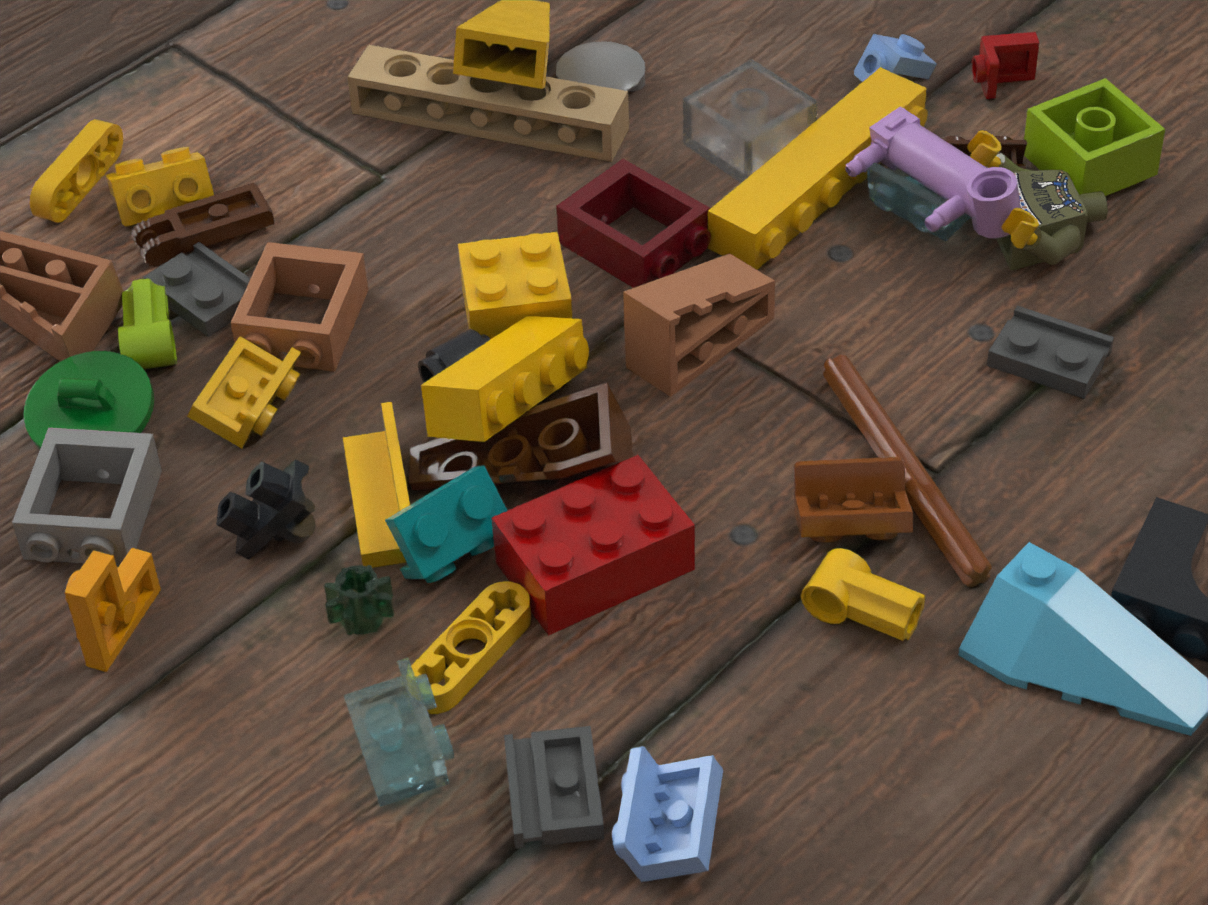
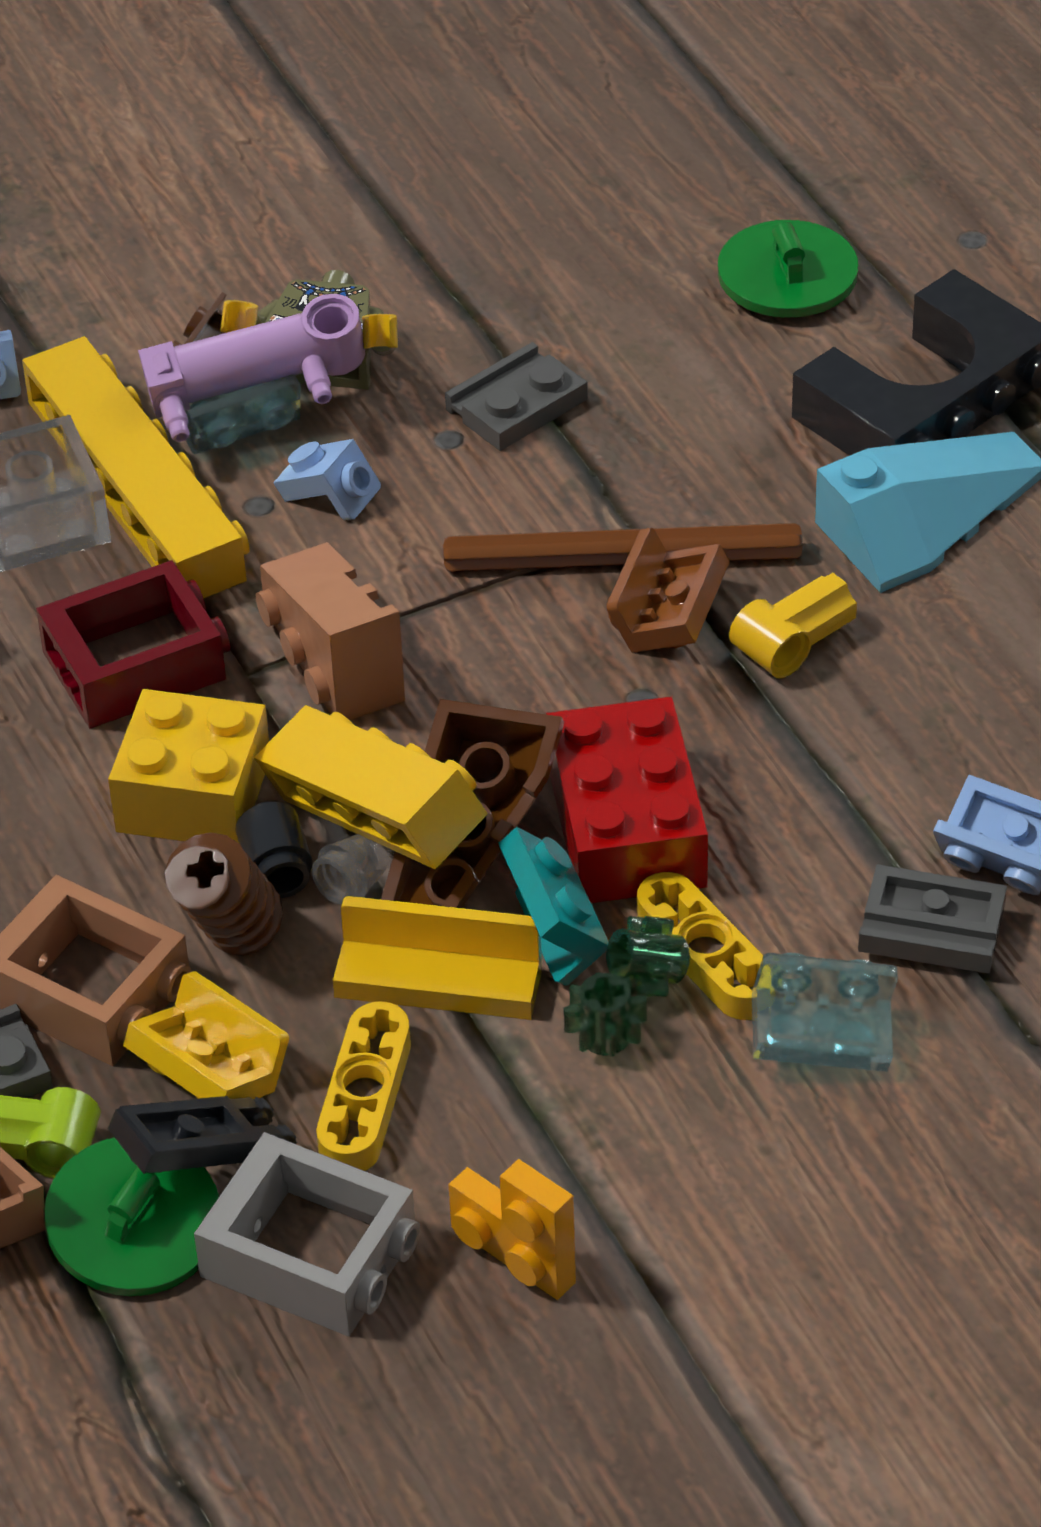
camera: 70 degrees left, 0 degrees up
black hips [216,459,316,560] -> none
red bracket [972,32,1039,99] -> none
lime brick [1024,78,1165,196] -> none
none -> black hinge [107,1096,298,1174]
none -> reddish brown piece [165,832,283,956]
none -> light blue bracket [274,439,381,521]
none -> yellow beam [316,1001,411,1171]
none -> clear green gear [606,916,690,997]

